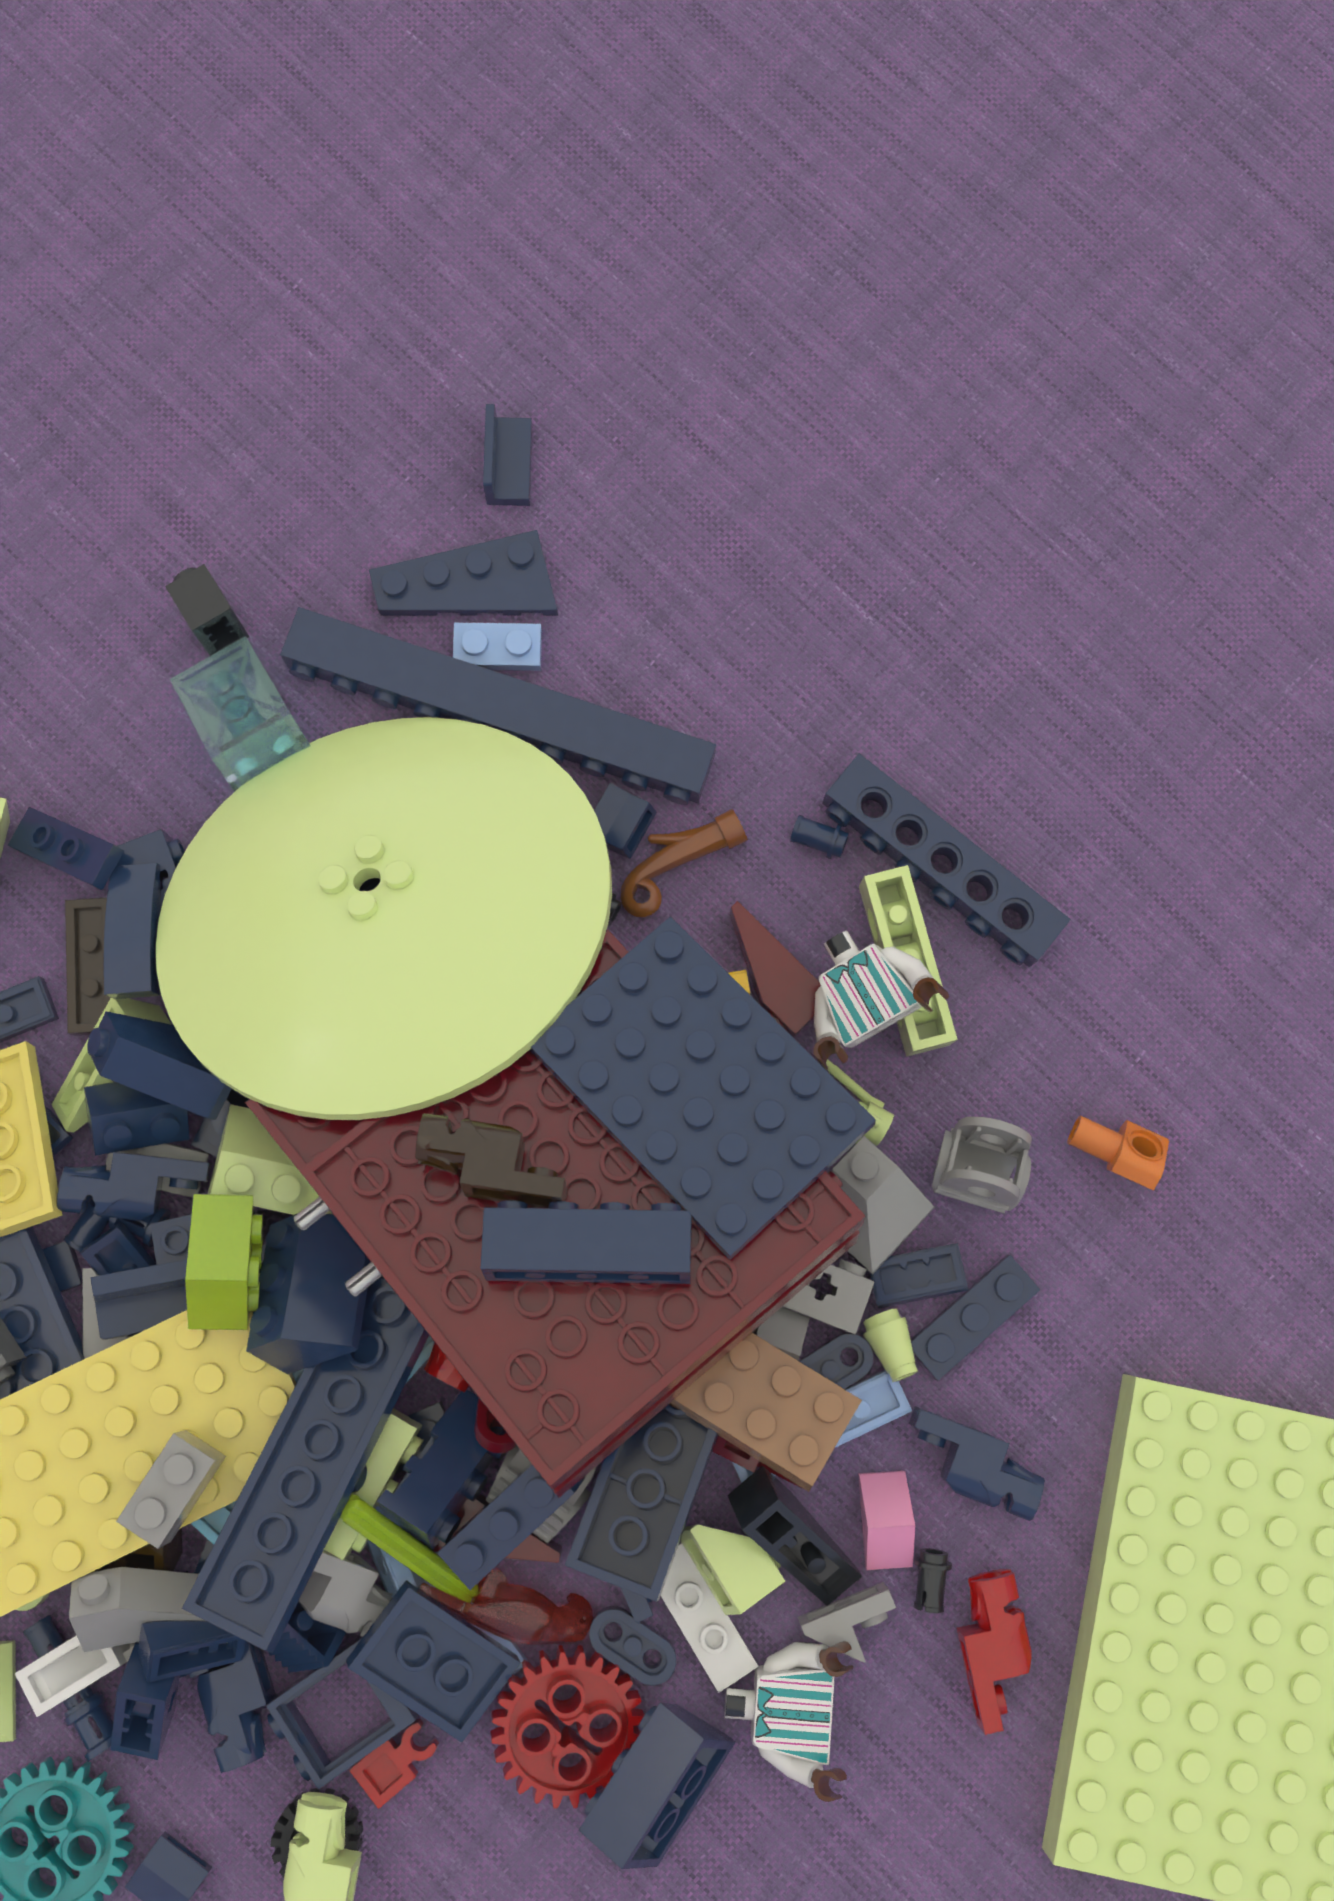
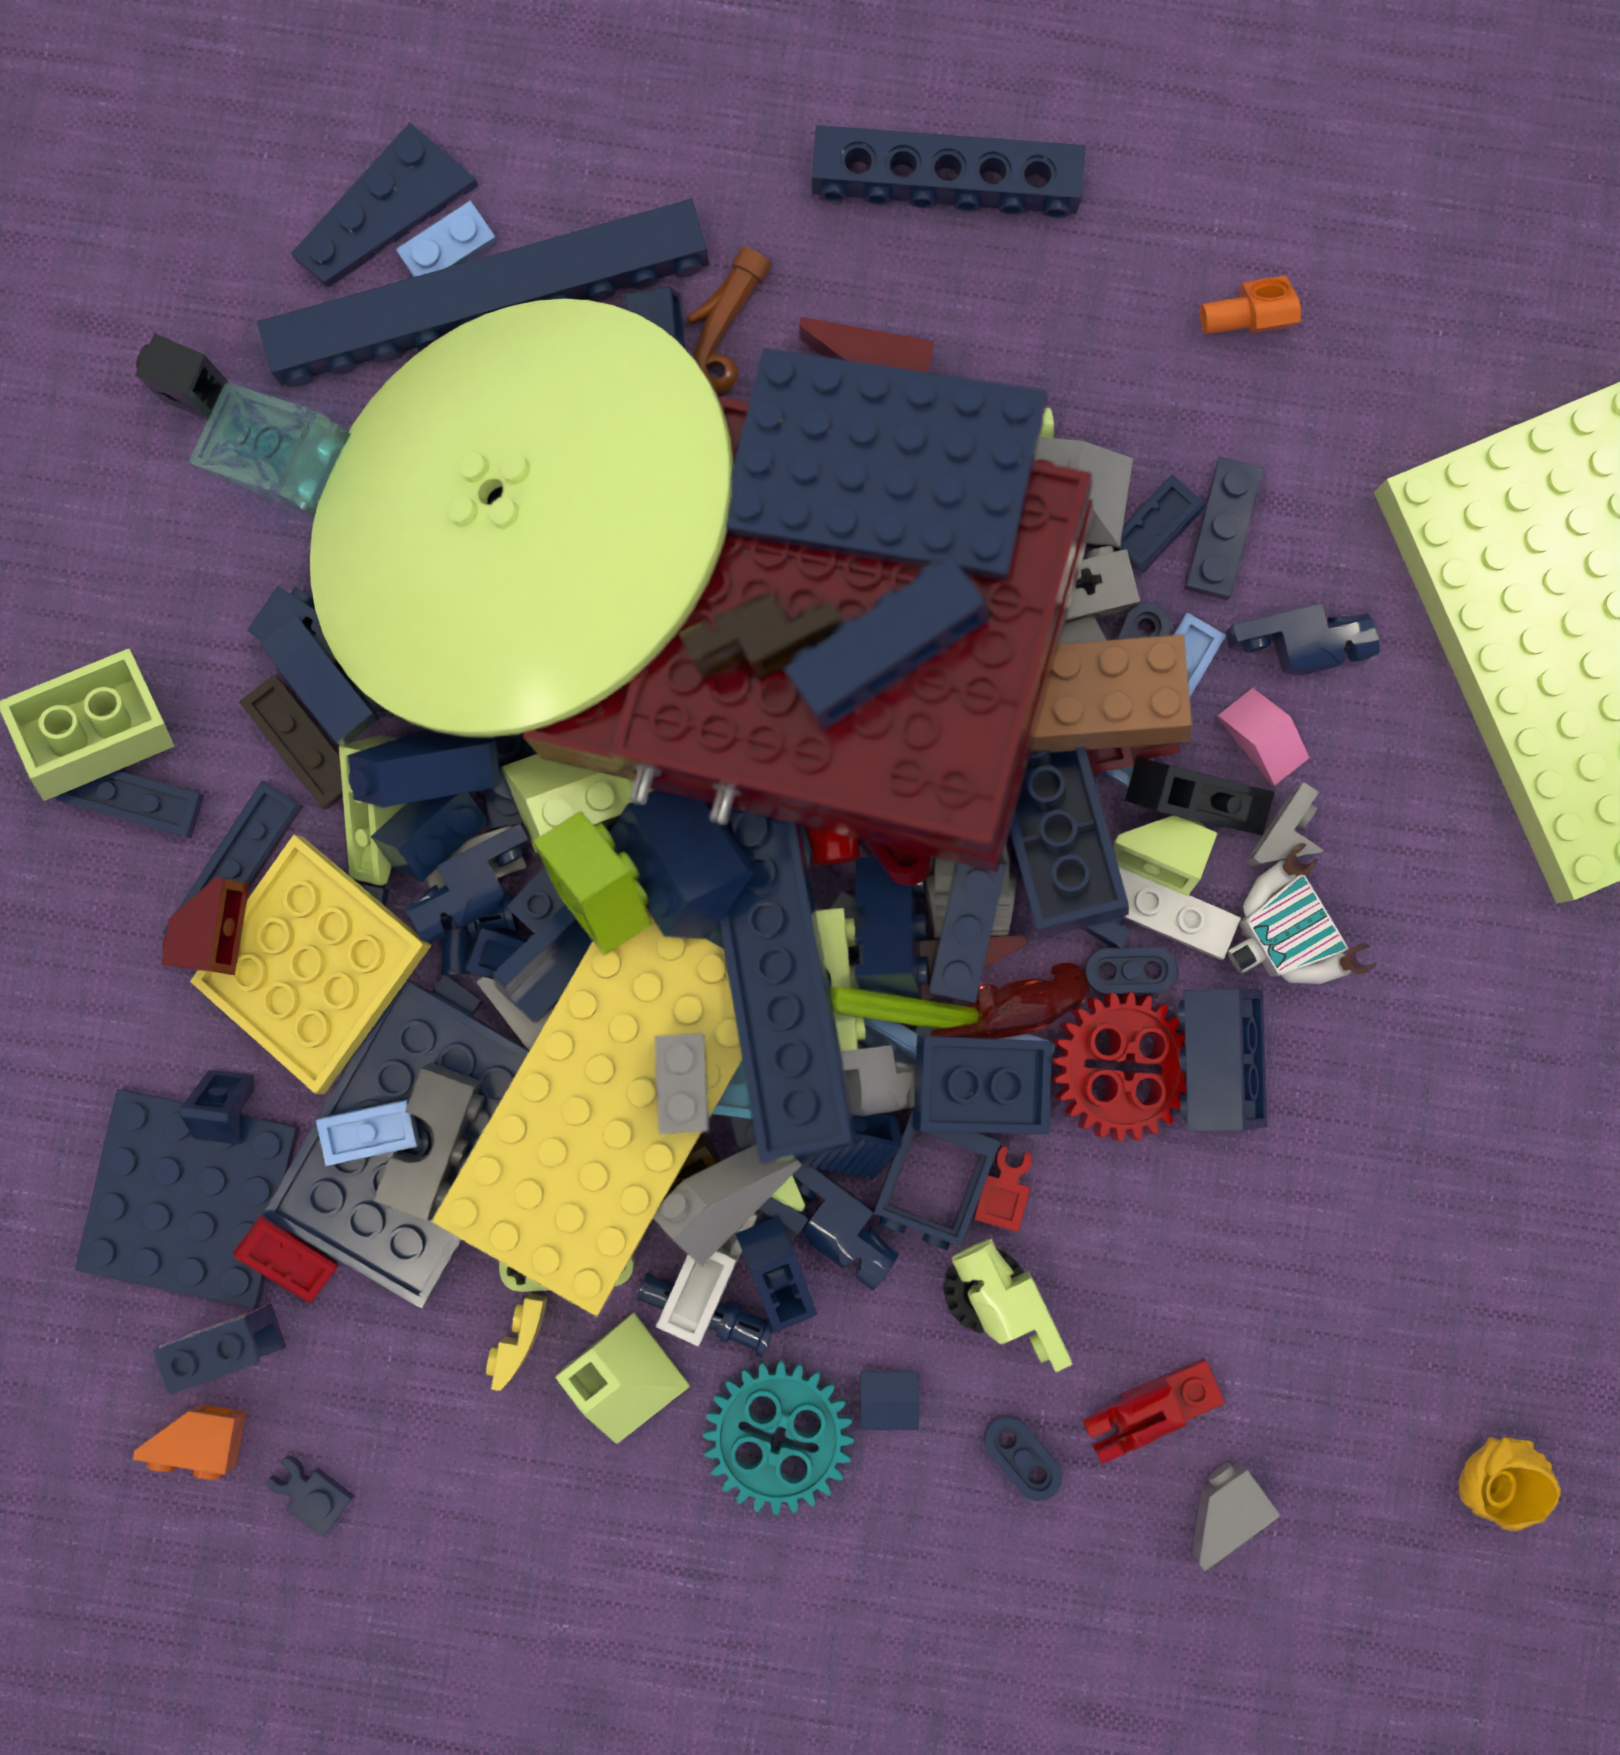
camera: 30 degrees left, 5 degrees up
dark blue plate [8,807,124,890] -> none
dark blue slope [138,1621,246,1683] -> none
dark blue panel [483,404,532,506] -> none
dark blue pin [790,815,849,859] -> none
torso [813,931,949,1070] -> none
yellowish green brick [859,865,958,1057] -> none
yellowish green cone [863,1308,918,1382] -> none
black pin [914,1548,952,1613] -> none
light grey piece [931,1117,1032,1213] -> none
red plate [957,1569,1032,1735] -> none

